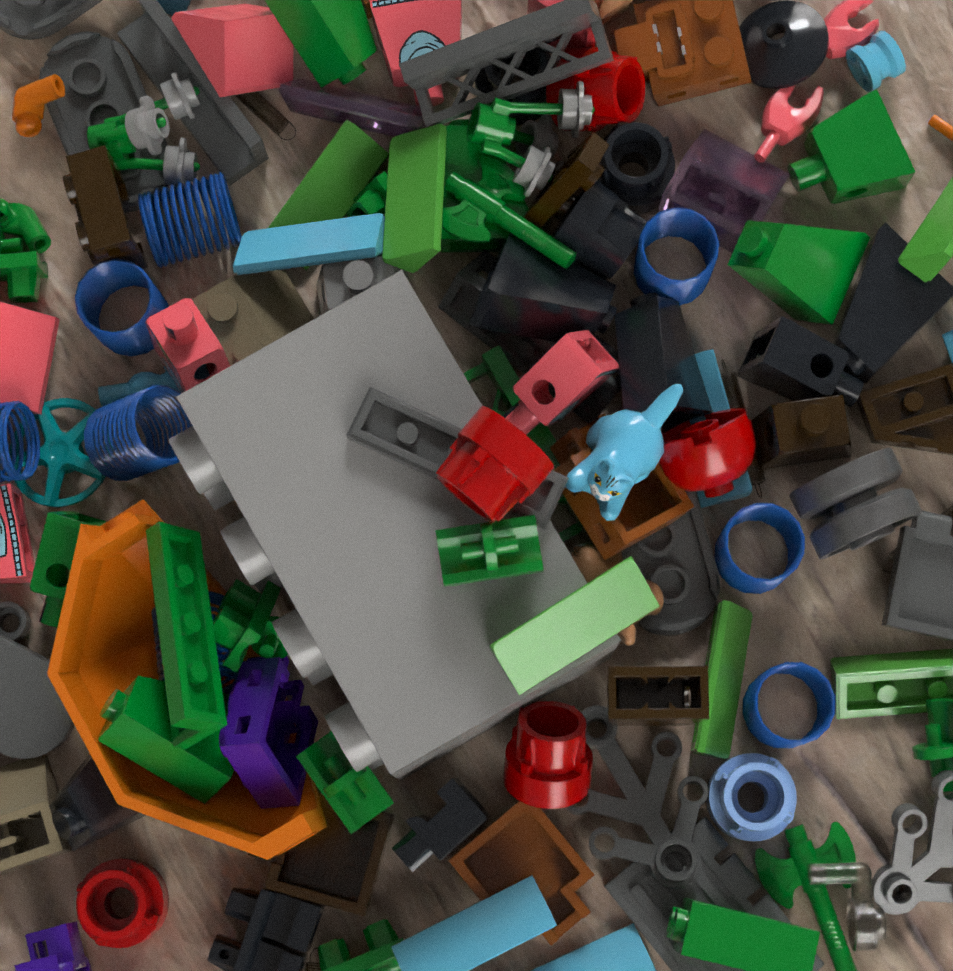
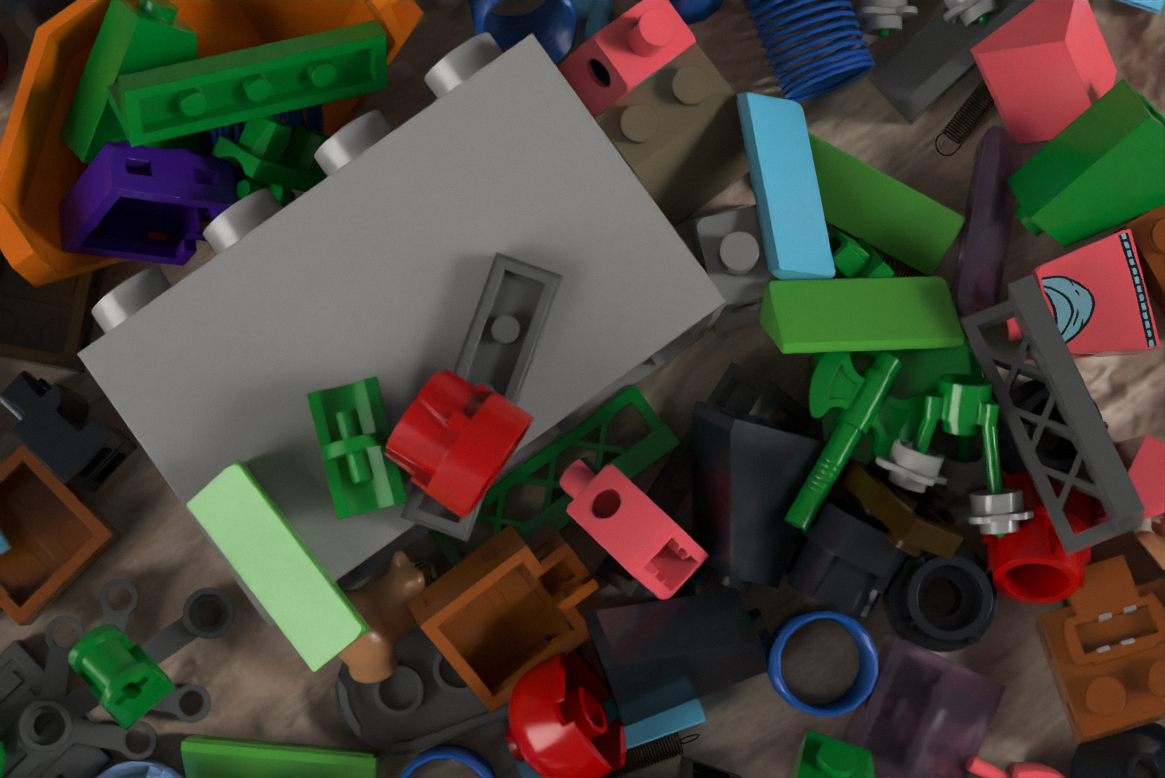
camera: 80 degrees right, 5 degrees up
green hips [296,731,394,834] -> none
red piece [503,701,593,809] -> none
medium azure animal [566,384,683,521] -> none
dark brown torso [607,666,709,726] -> none
none -> green piece [68,623,176,731]

